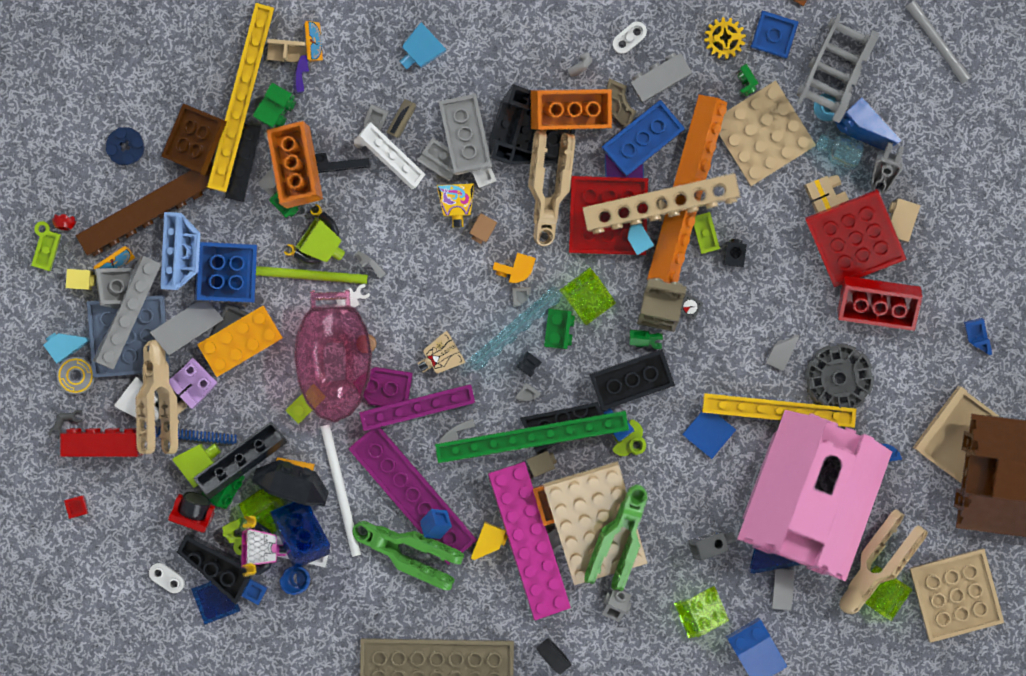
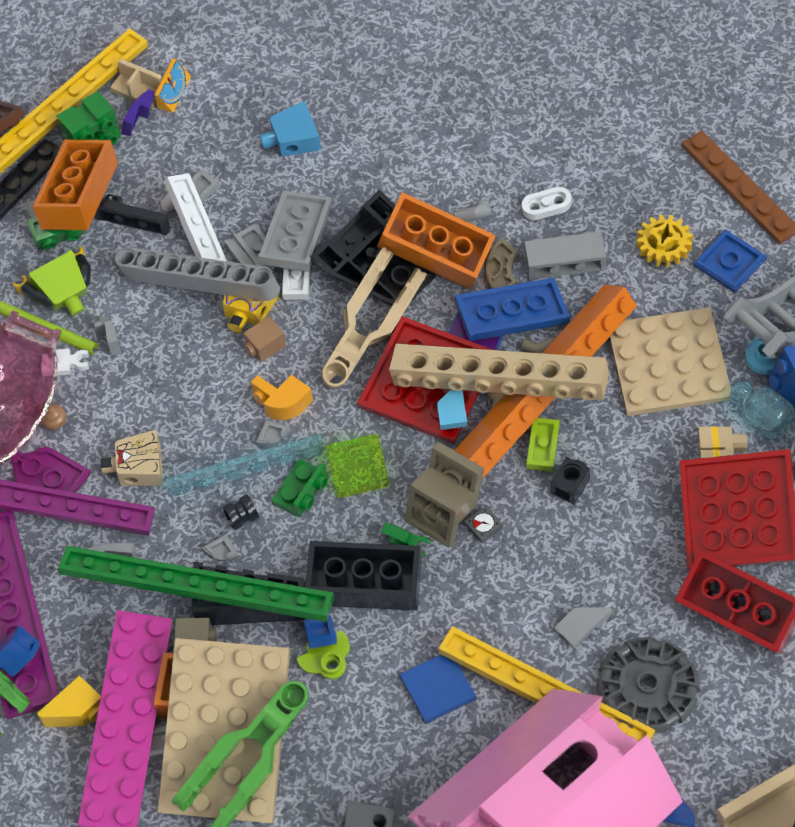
camera: 30 degrees right, 30 degrees down
dark tan slope [387,99,417,139] -> none
green bracket [737,63,759,97] -> none
none -> light grey beam [115,247,280,301]
none -> dark tan arm [521,337,556,353]

